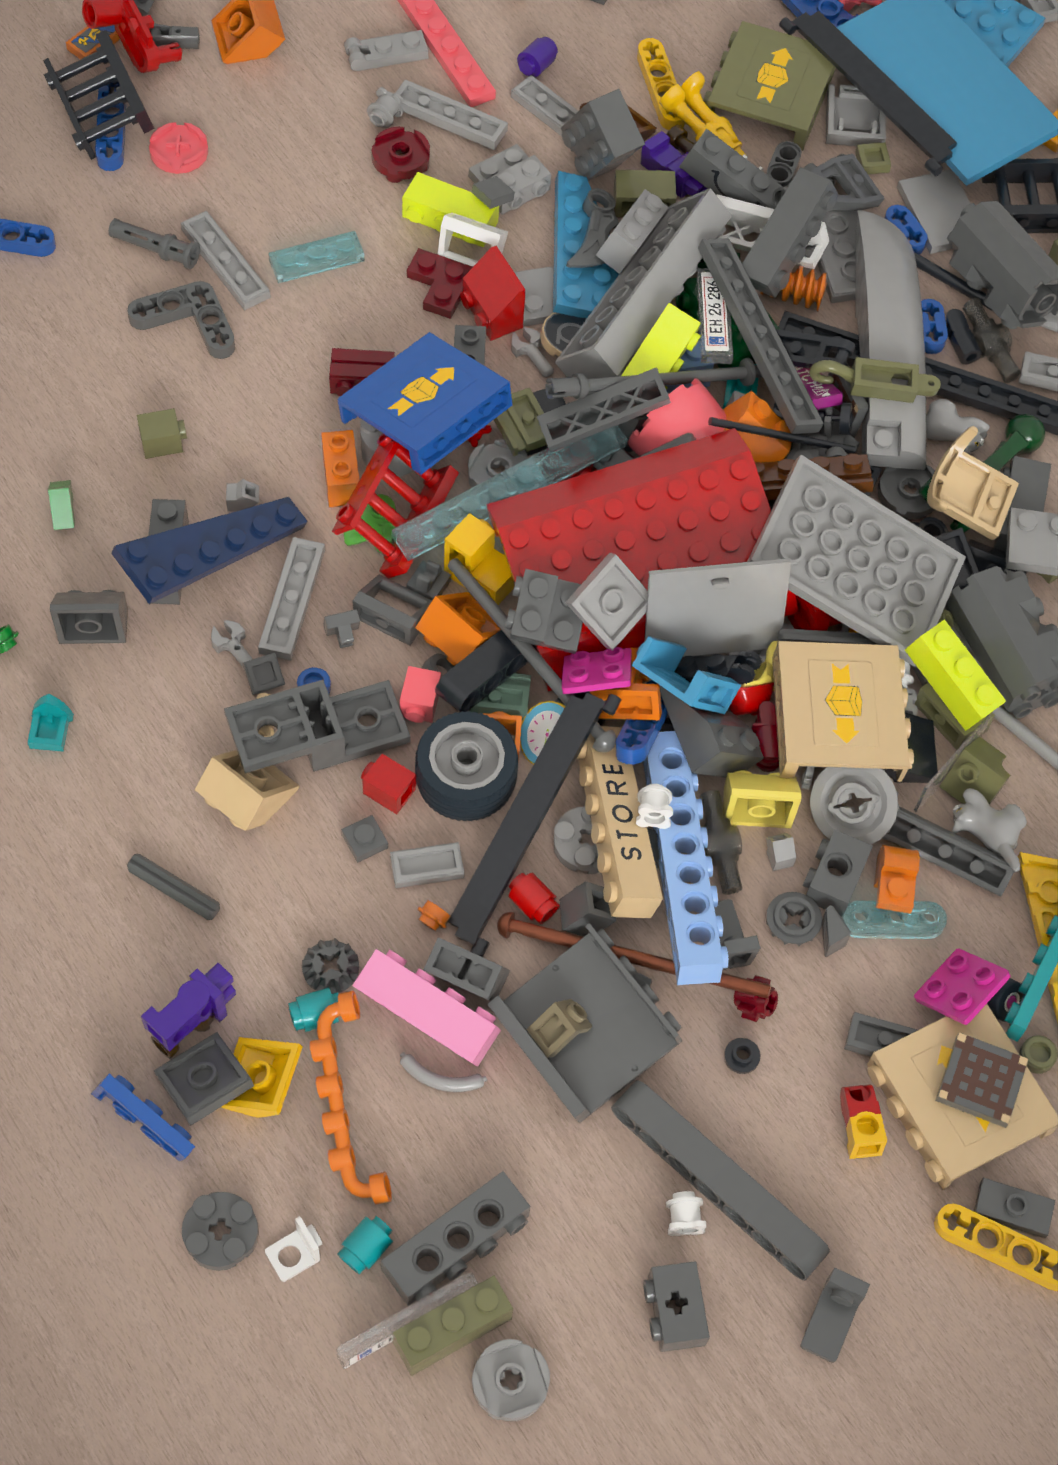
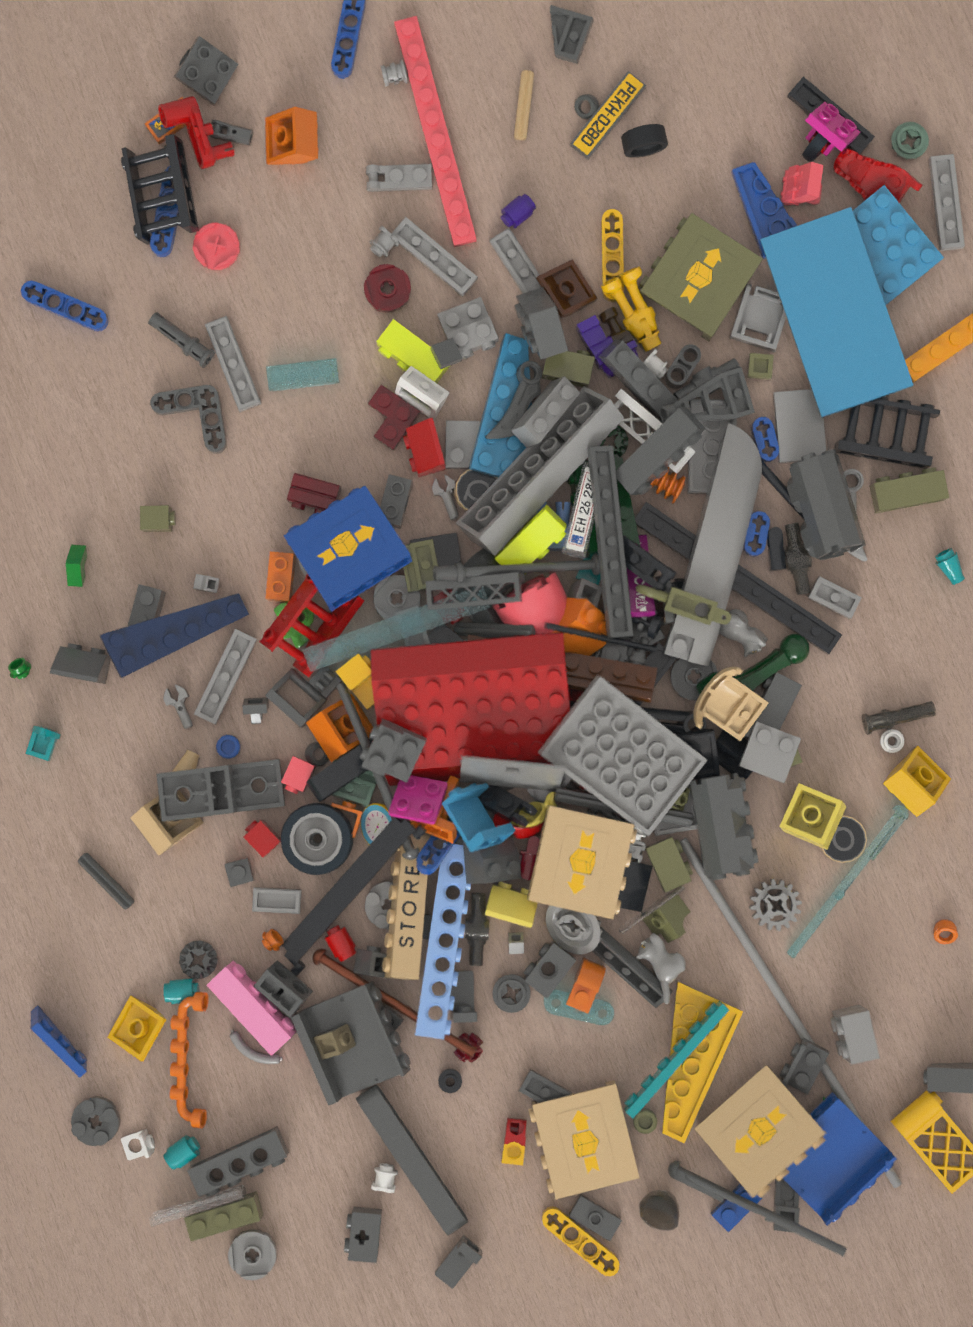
camera: 15 degrees right, 25 degrees up
dark purple hips [141,963,236,1059] -> none
dark grey plate [154,1032,254,1126] -> none
dark grey tile [242,652,285,695] -> none
light grey plate [565,553,648,650] -> none
white brick [636,784,673,829] -> none
black piece [779,11,957,177] -> none
dark grey slope [822,905,851,957] -> none
neon yellow brick [905,619,1006,731] -> none
dark pink plate [914,948,1024,1025] -> none
tile [935,1032,1029,1128] -> none

